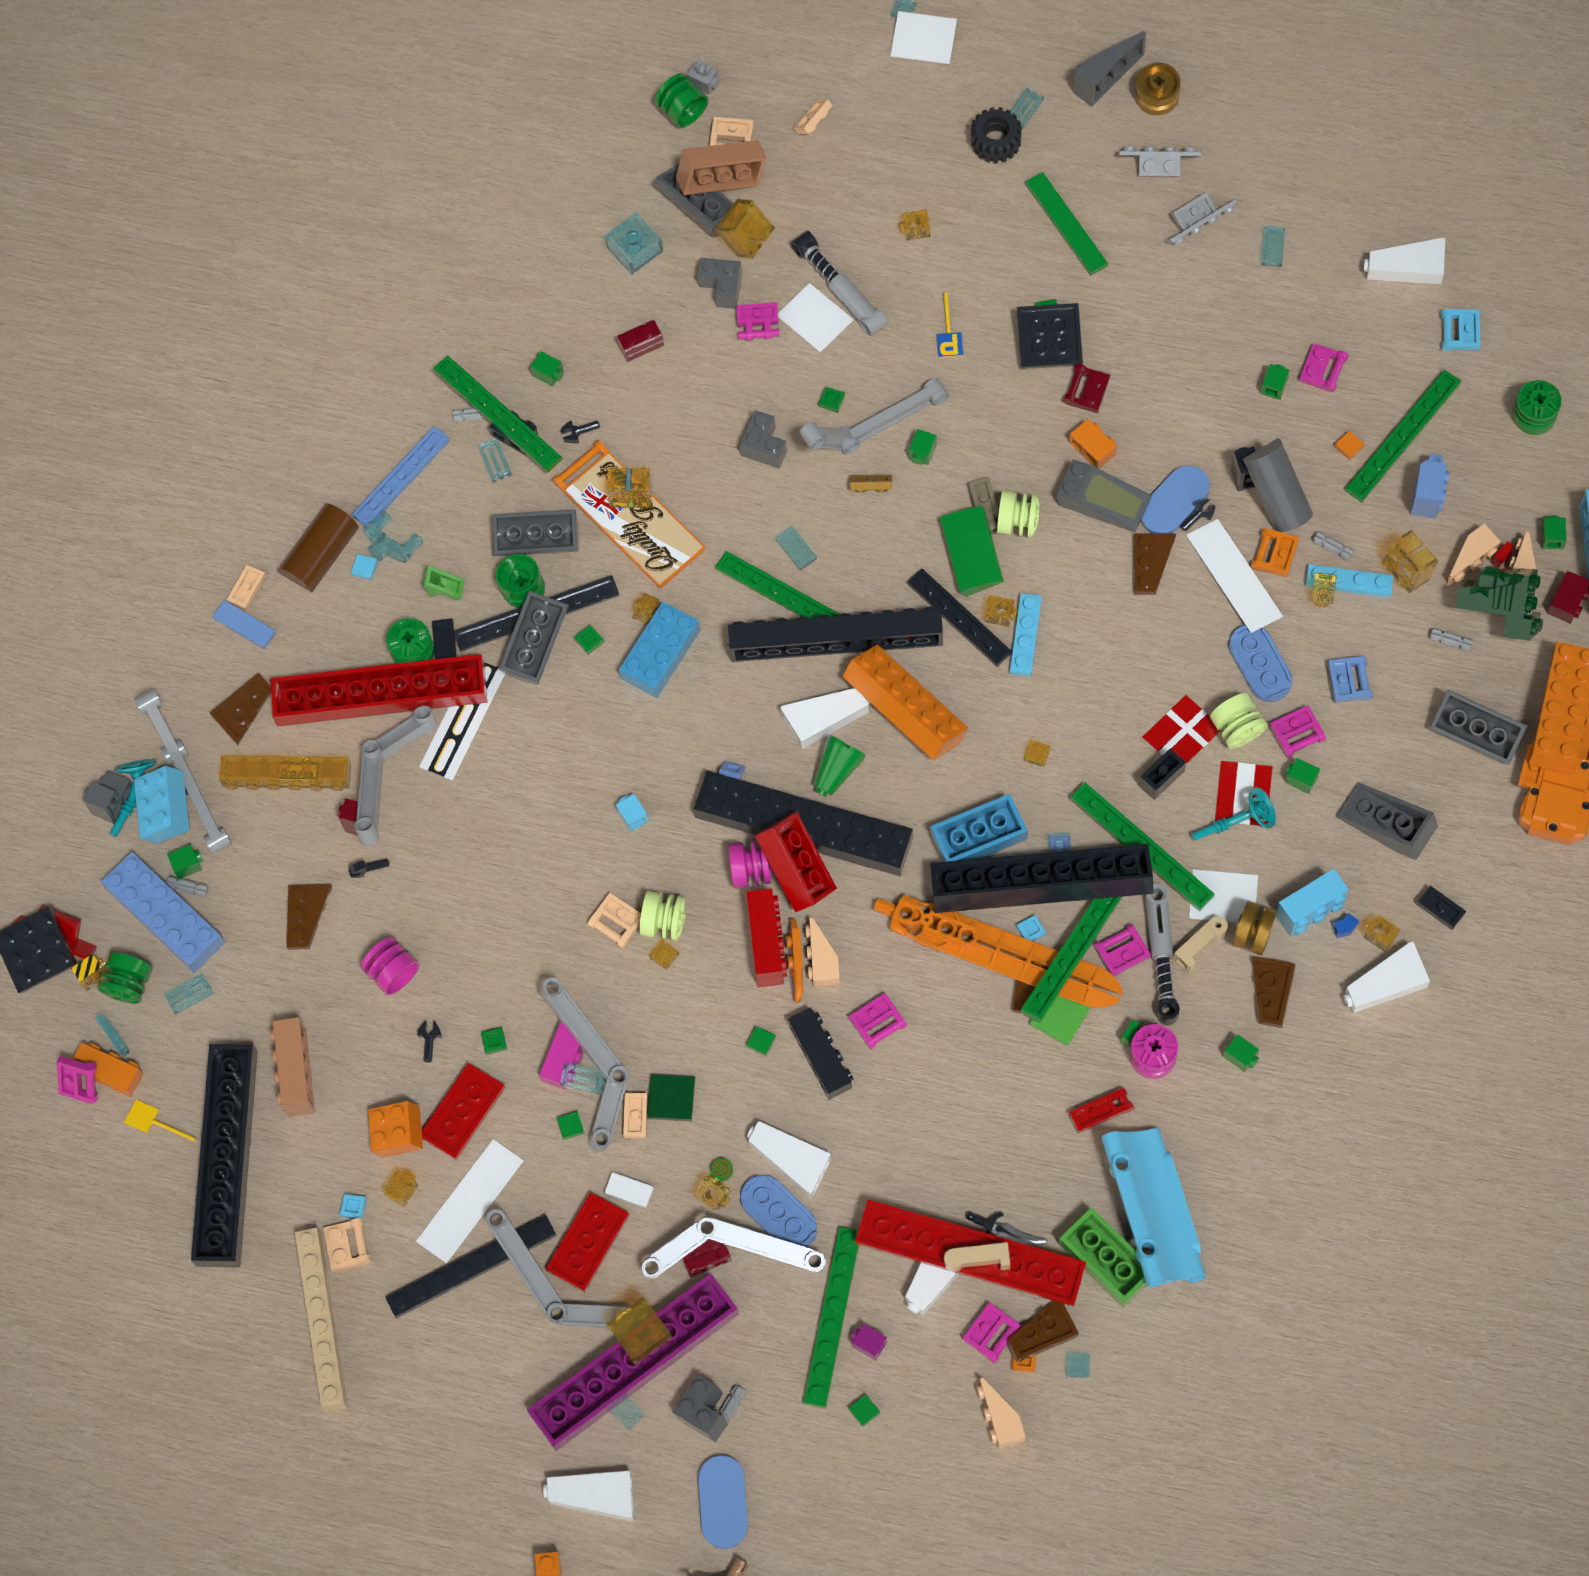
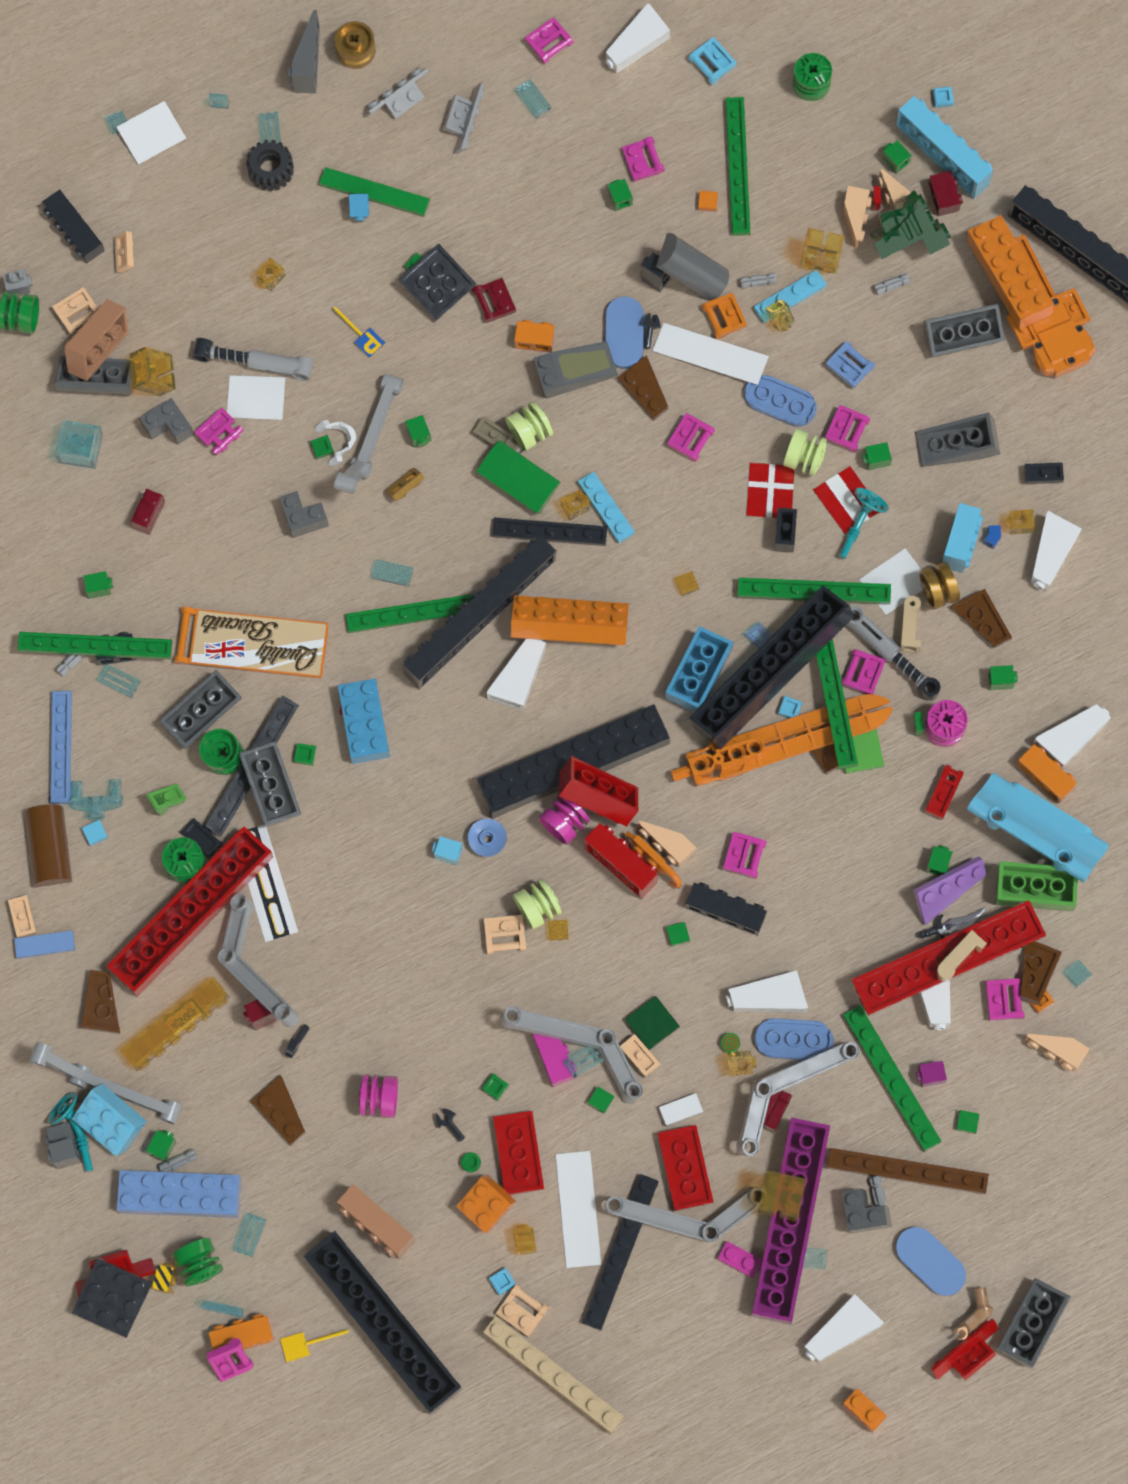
camera: 45 degrees left, 5 degrees up
black bar [561,420,600,444] -> none
clear yellow container [607,466,652,508] -> none
clear yellow brick [633,593,660,625] -> none
medium blue plate [719,761,746,780] -> none
green cone [813,735,866,797] -> none
medium blue hinge [1411,454,1449,519] -> none
none -> black brick [42,190,105,263]
none -> clear light blue tile [209,93,230,109]
none -> white helmet [315,420,356,467]
none -> dark azure brick [349,194,369,220]
none -> green tile [461,1152,481,1173]
none -> medium blue dish [468,819,507,857]
none -> dark pink plate [525,17,574,64]
none -> dark pink plate [667,413,715,462]
none -> dark pink plate [718,1241,762,1279]
none -> reddish brown plate [827,1148,989,1194]
none -> medium lavender wing [913,856,986,925]
none -> green brick [926,845,953,876]
none -> orange brick [1017,744,1077,804]
none -> white slope [1033,704,1111,769]

